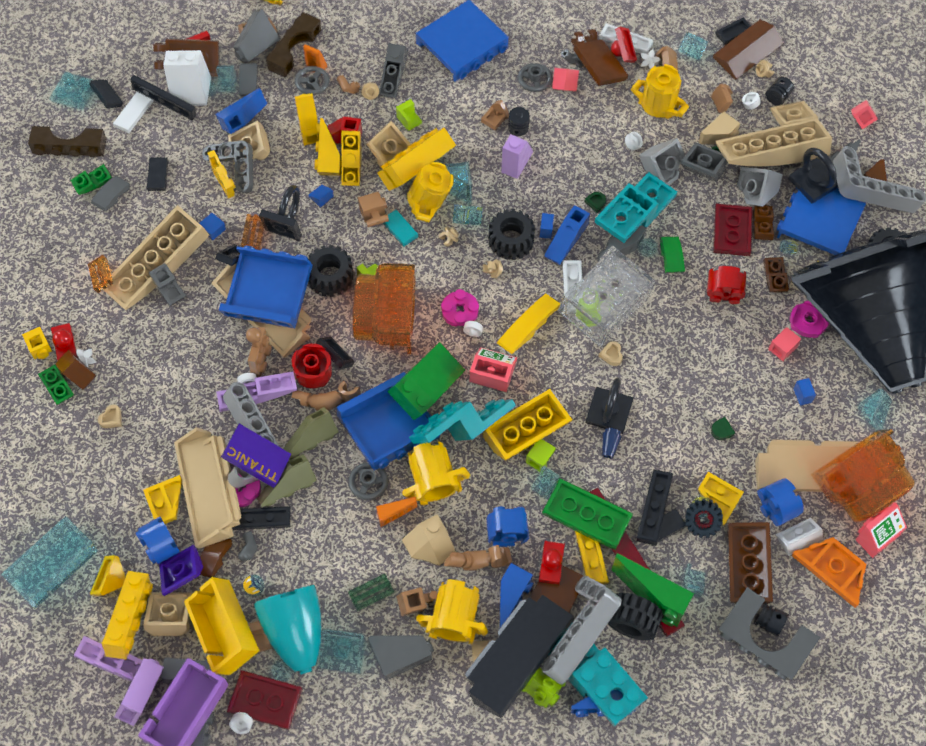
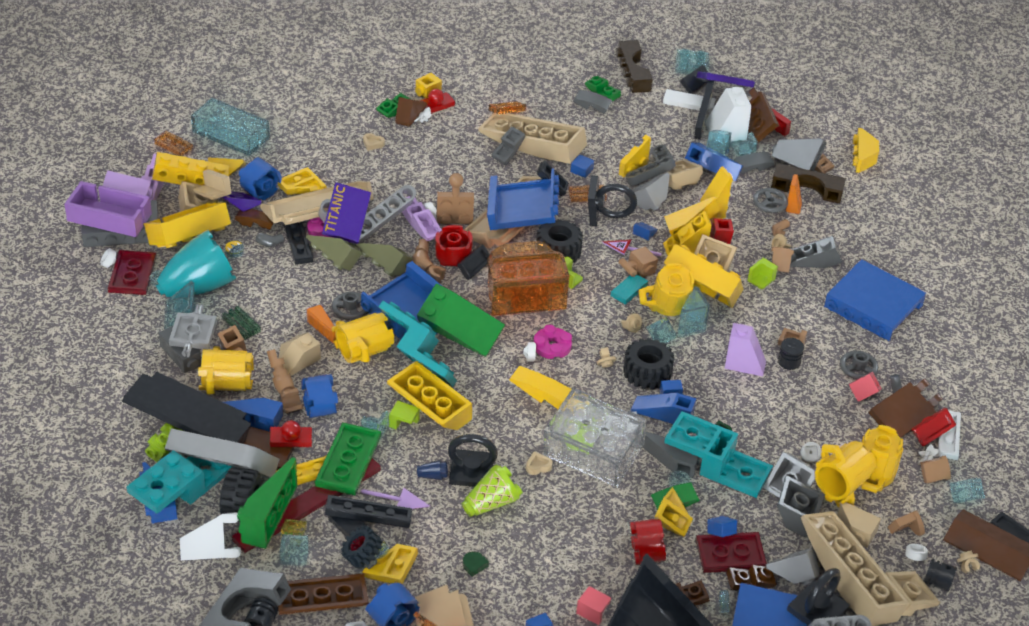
camera: 75 degrees right, 20 degrees down
black tile [146,157,169,191] -> none
coral slope [469,347,518,392] -> none
none -> clear orange tile [154,131,193,156]
none -> light grey plate [169,304,217,357]
none -> white flag [180,512,241,560]
none -> tan panel [193,169,231,200]
none -> clear yellow tile [281,519,307,545]
none -> lavender piece [361,488,430,509]
none -> lime cone [461,464,523,517]
none -> piece [602,240,662,256]
none -> light grey slope [624,172,669,210]
none -> yellow slope [654,487,693,537]
none -> dark purple tile [697,71,755,87]
none -> clear light blue brick [706,130,732,155]
none -> blue piece [708,516,737,537]
none -> medium nougat tile [771,247,794,273]
none -> yellow container [815,441,877,508]

